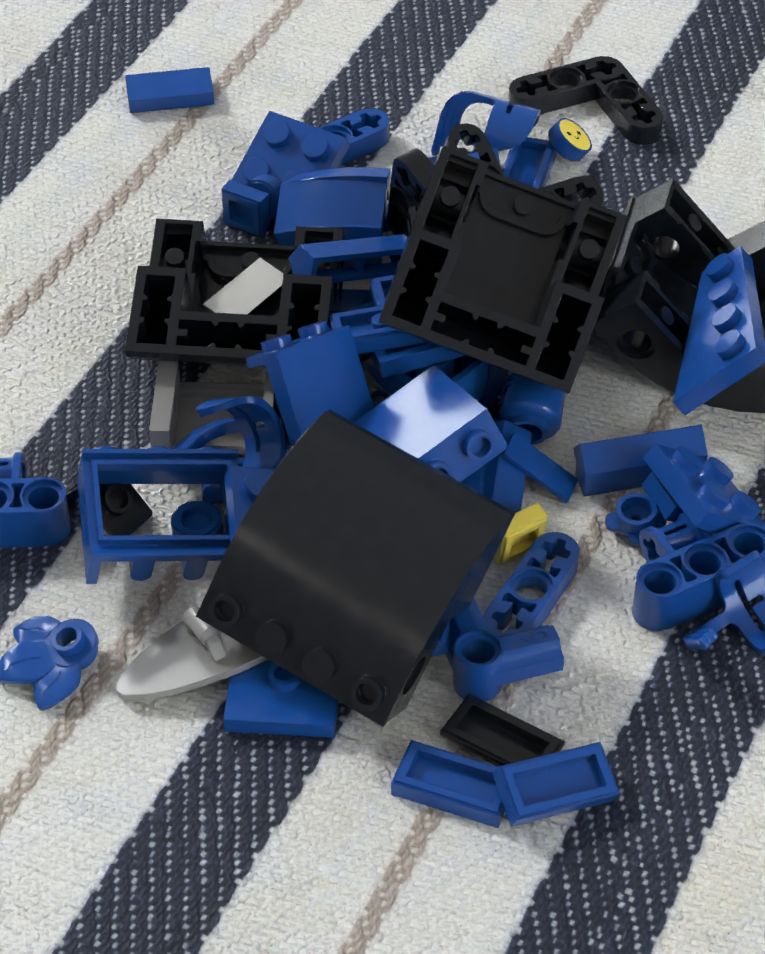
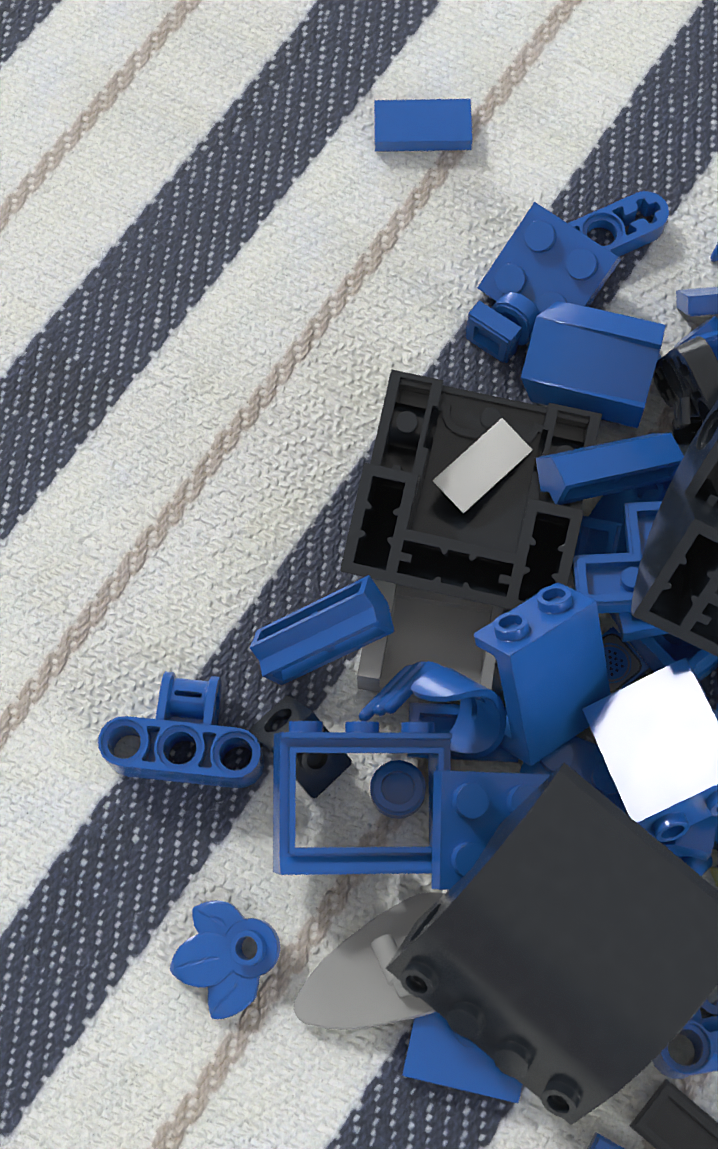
camera: 10 degrees right, 25 degrees up
none -> blue piece [250,575,395,685]

